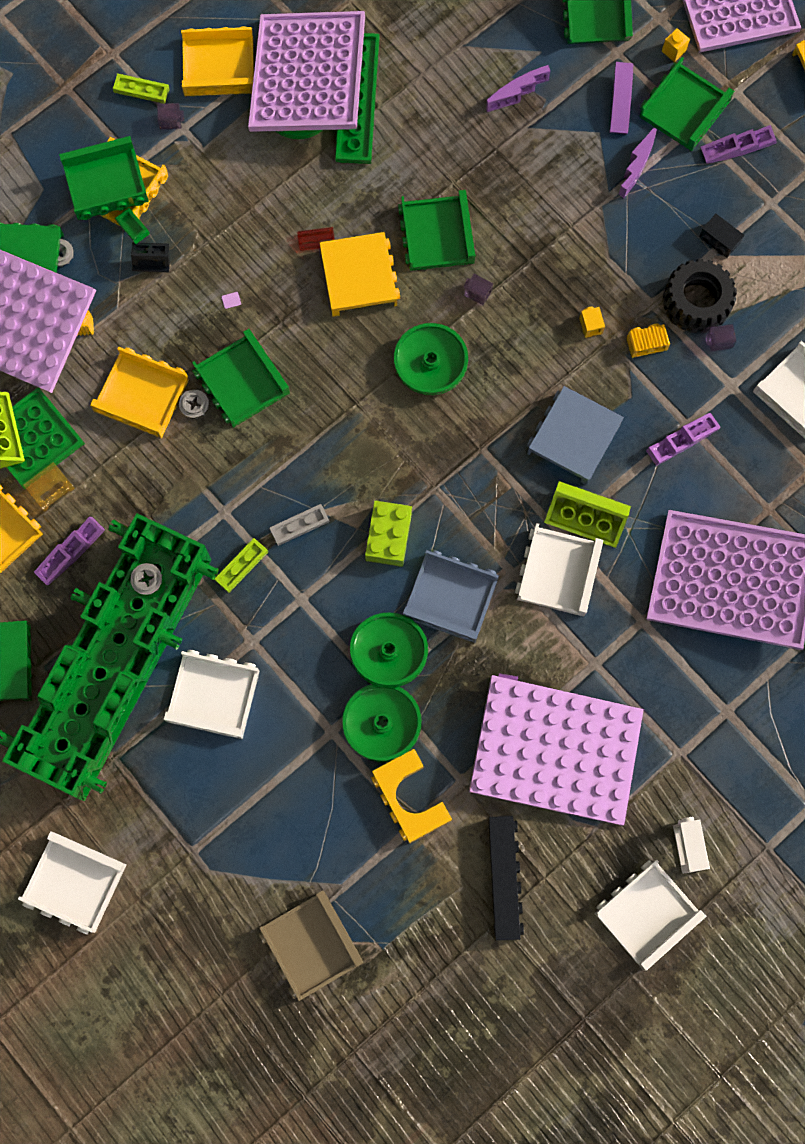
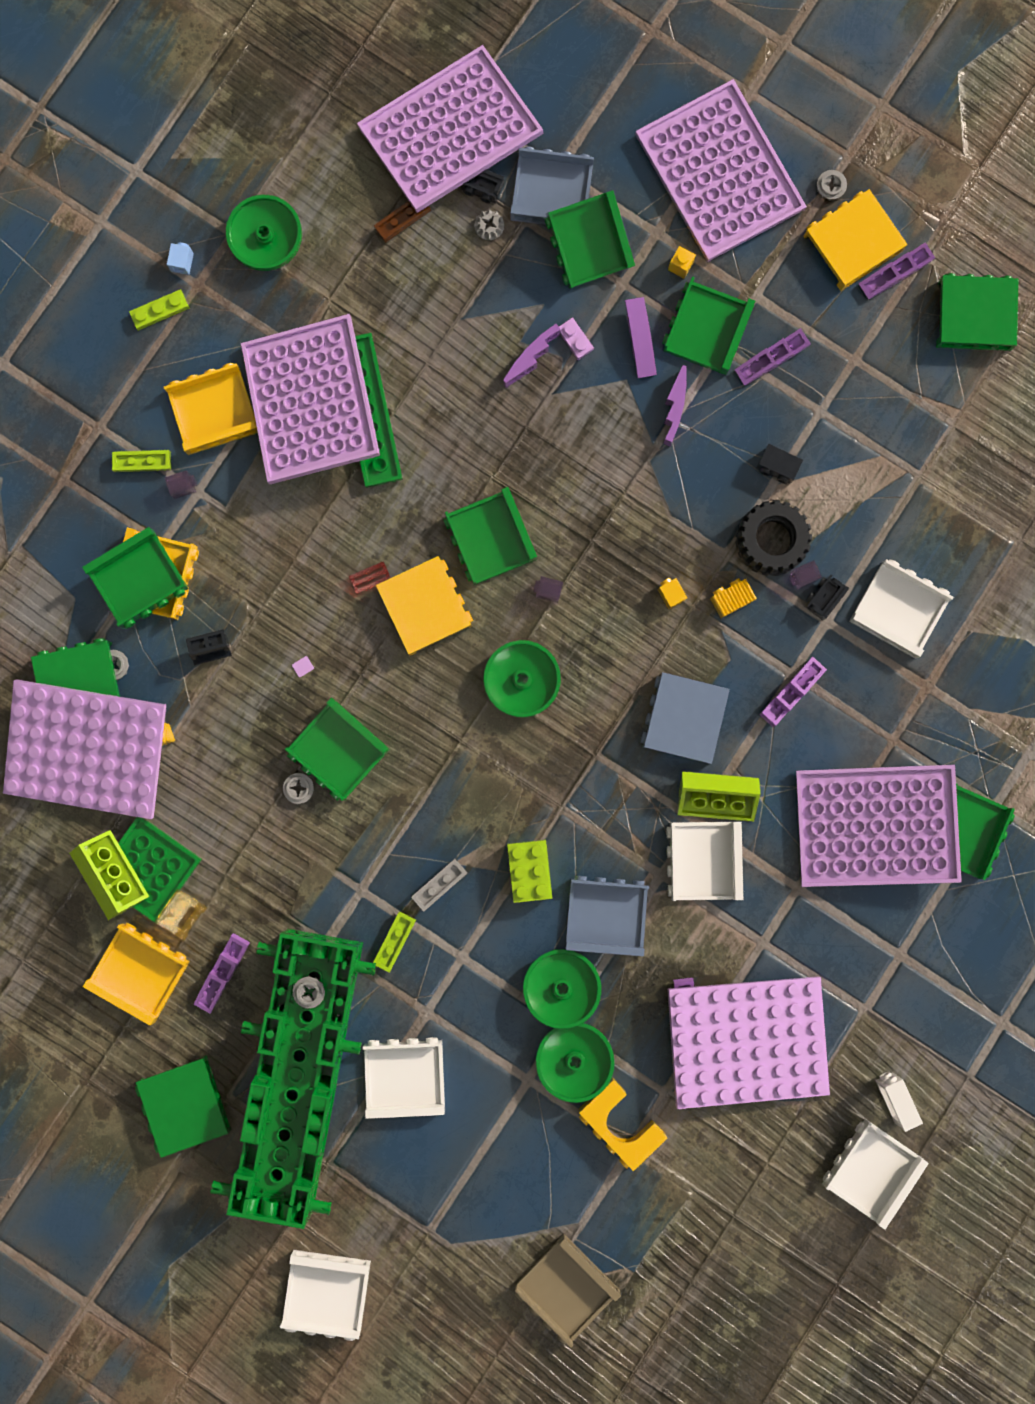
camera: 15 degrees left, 10 degrees up
yellow panel [90,347,189,438] -> none
green tile [115,208,150,244] -> none
black brick [488,816,524,941] -> none
none -> lavender plate [559,318,594,360]
none -> black hinge [805,575,849,621]

